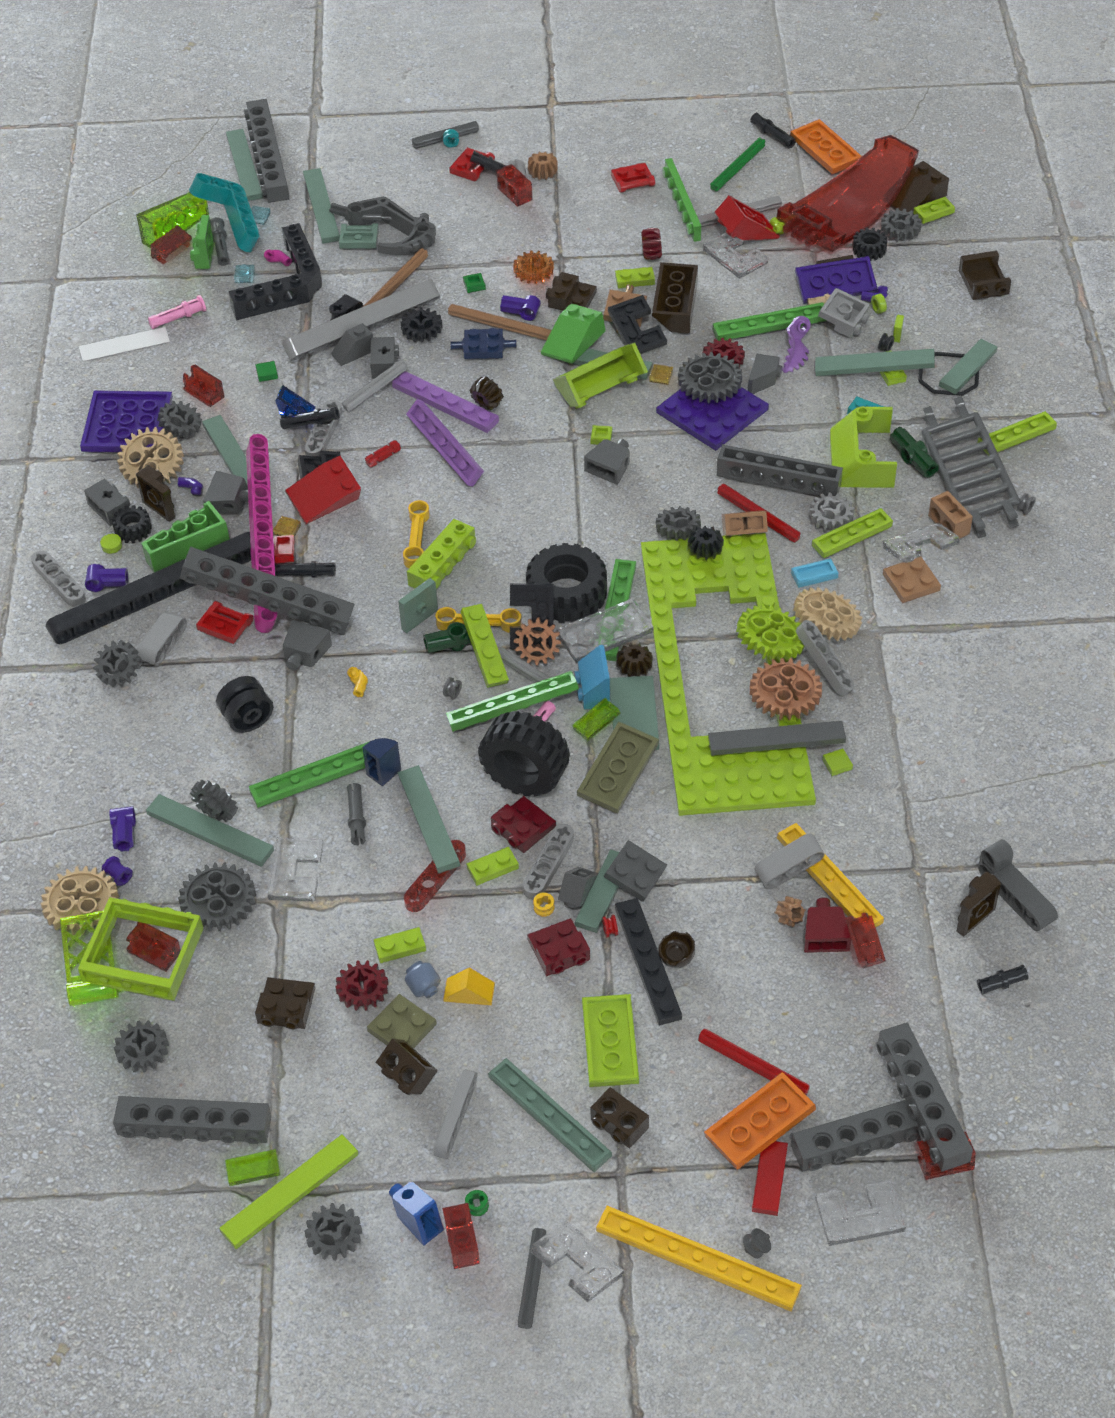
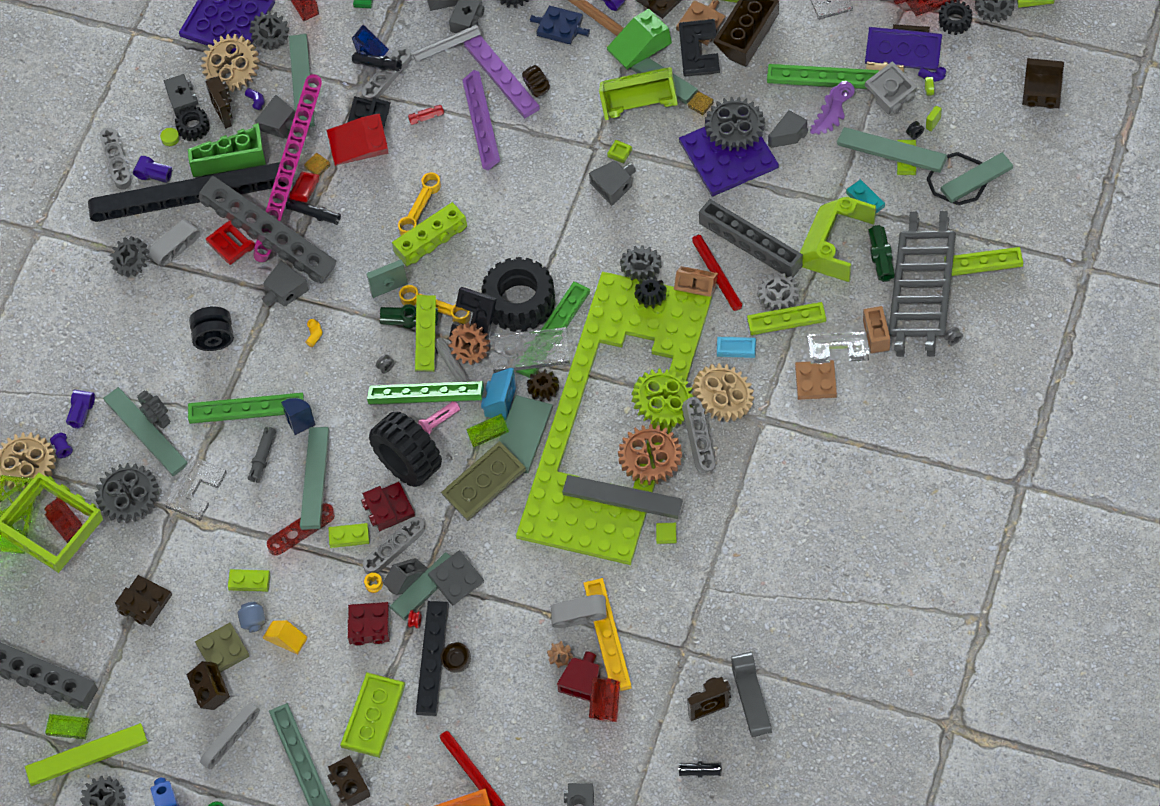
camera: 25 degrees right, 10 degrees up
dark grey gear [114,1020,169,1072] -> none
dark red gear [335,960,389,1011] -> none
dark red gear [702,338,745,369] -> none

